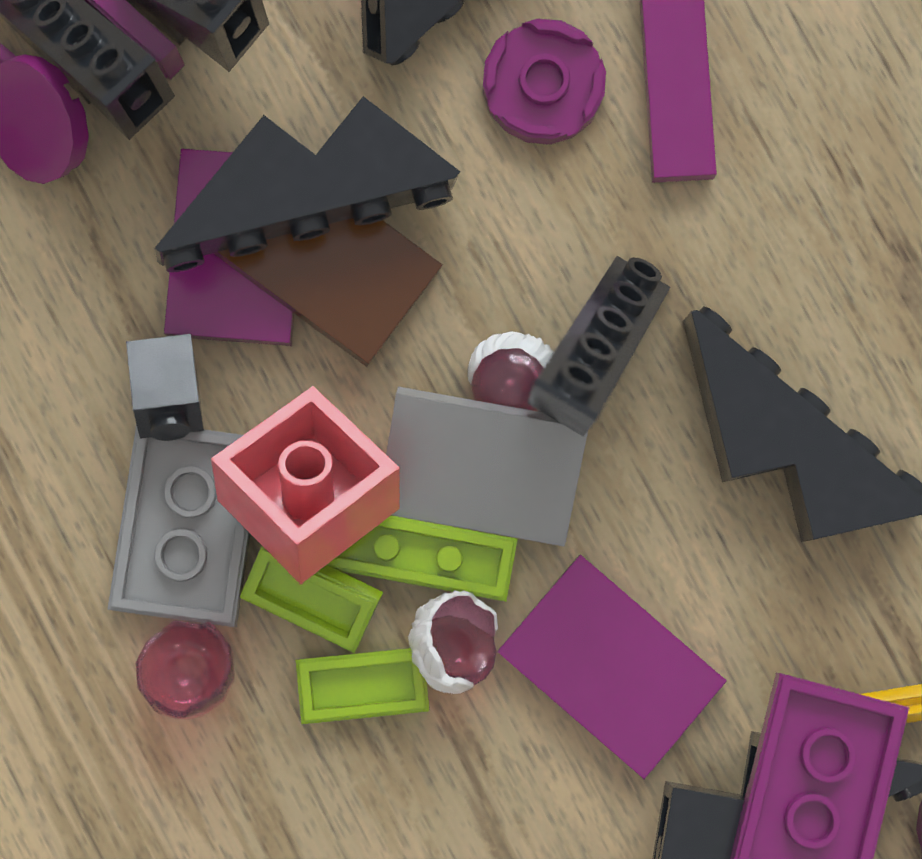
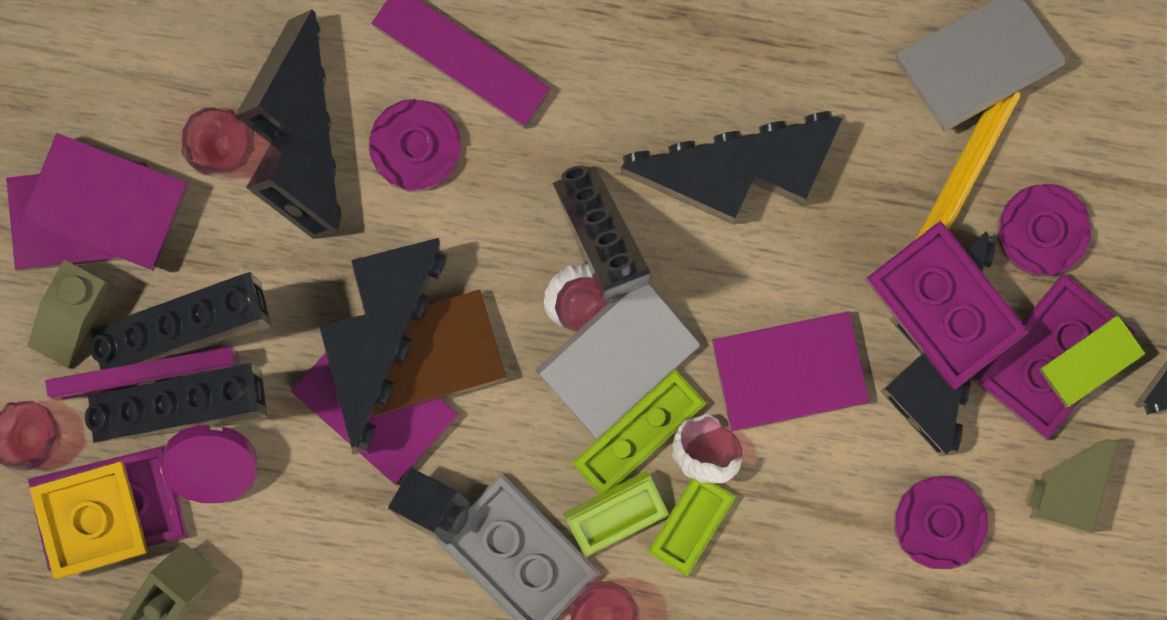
camera: 50 degrees left, 0 degrees up
coral brick [211,386,400,584] -> none

